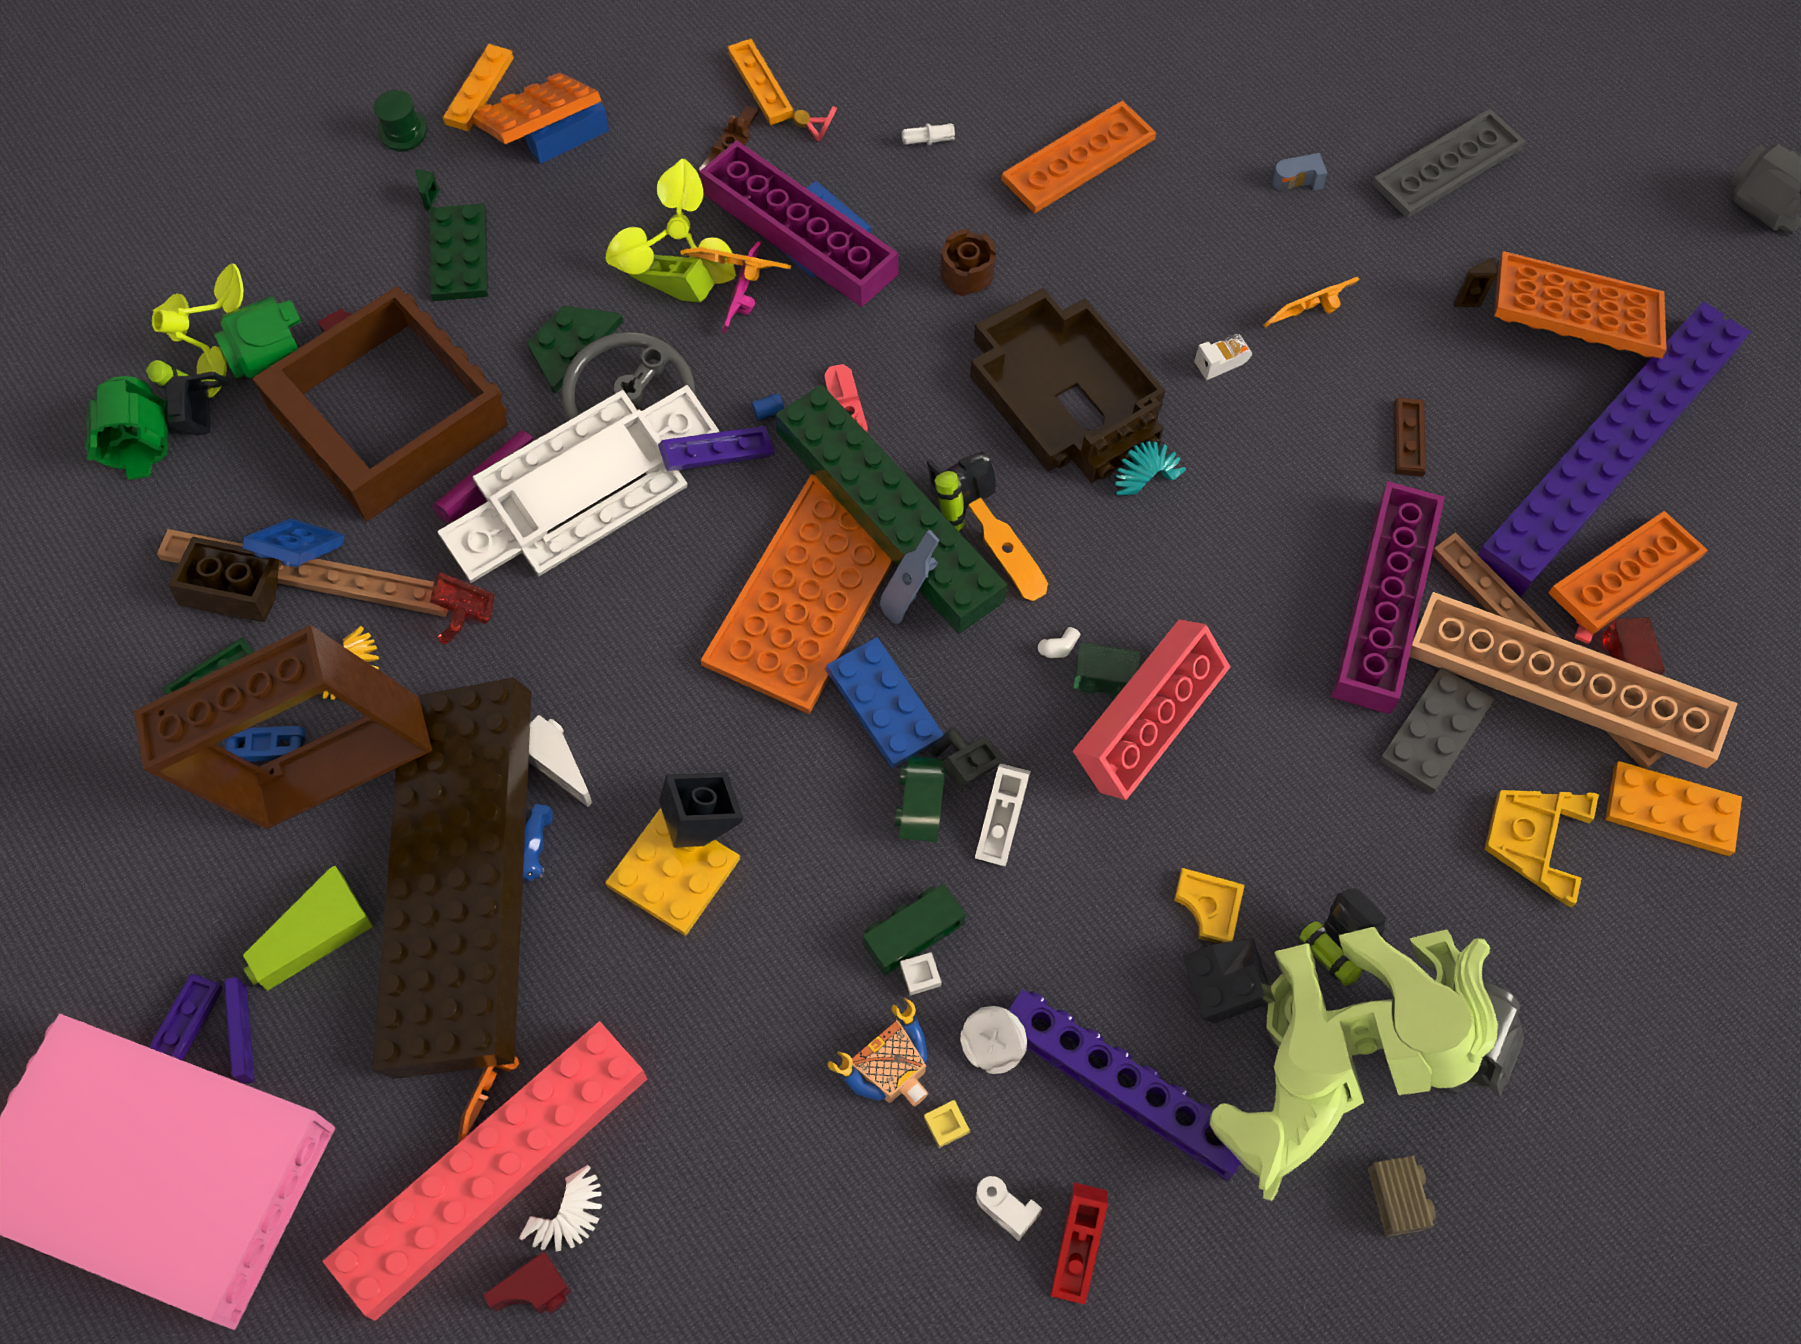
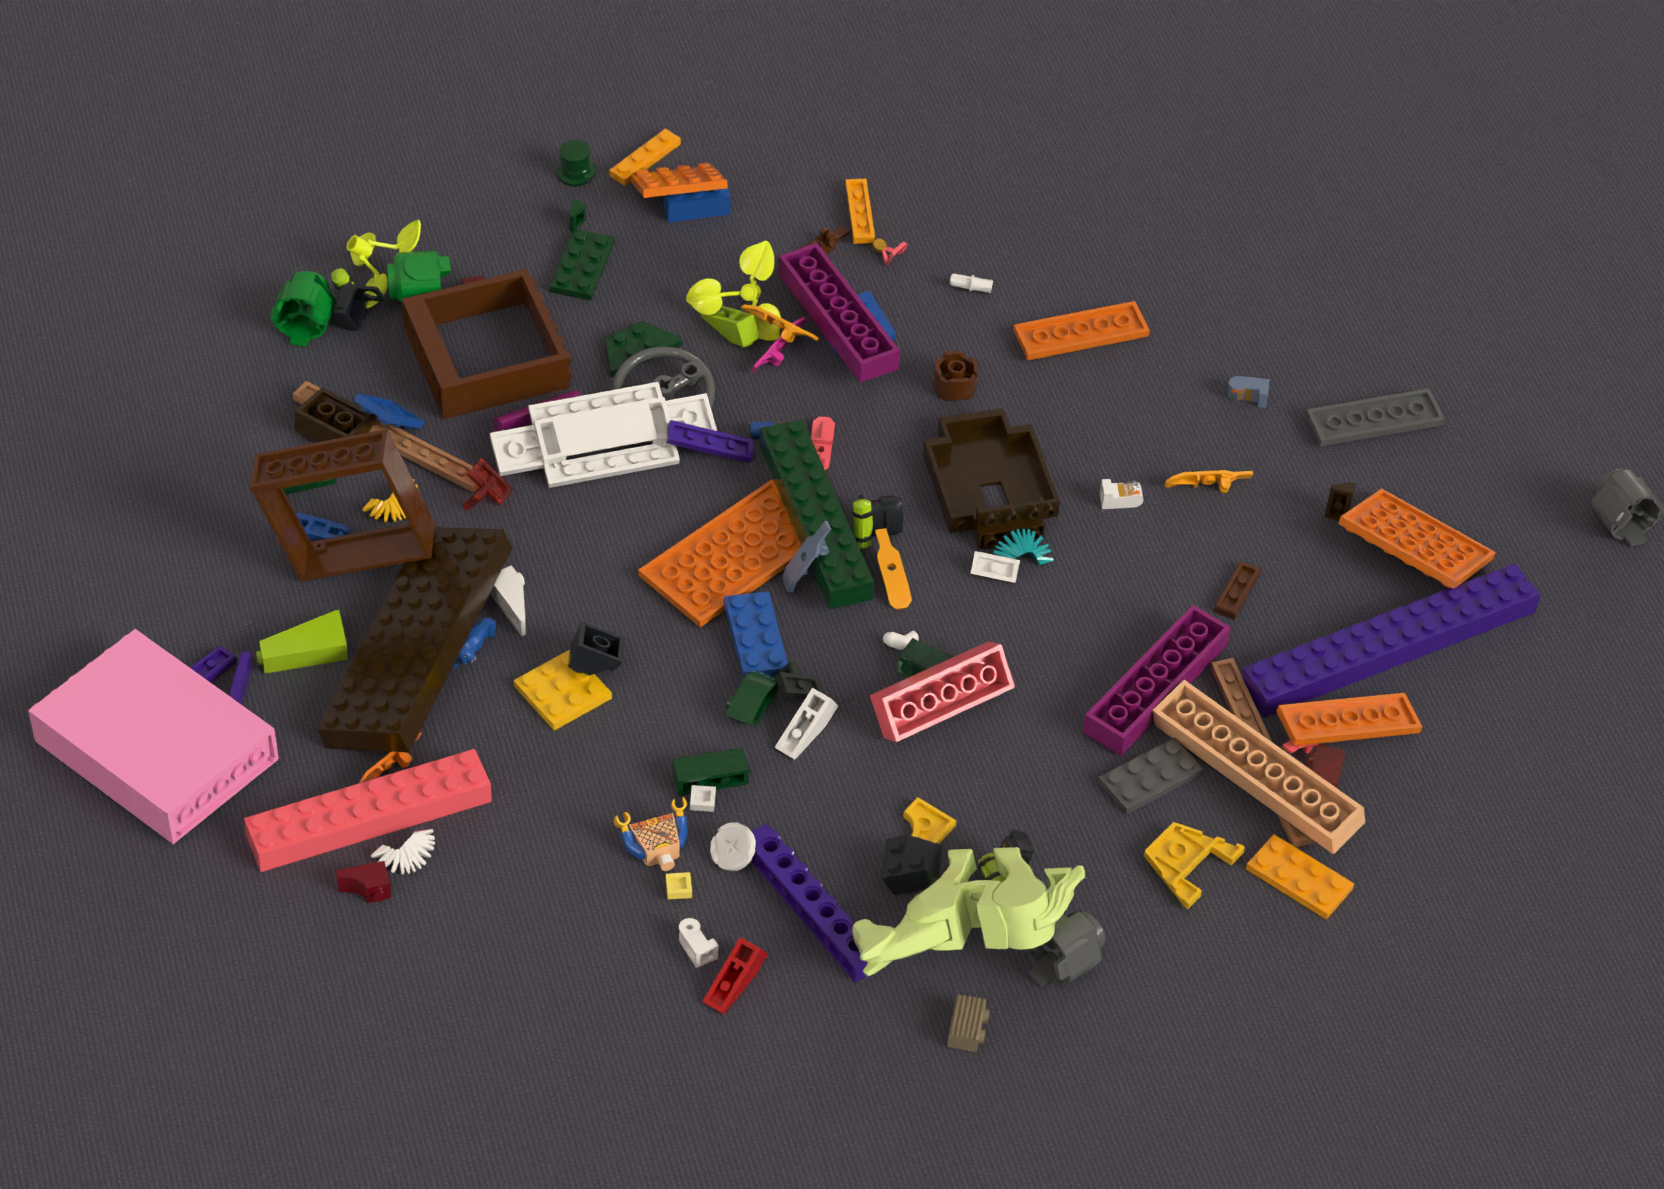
camera: 20 degrees right, 15 degrees down
none -> white plate [970,551,1020,583]

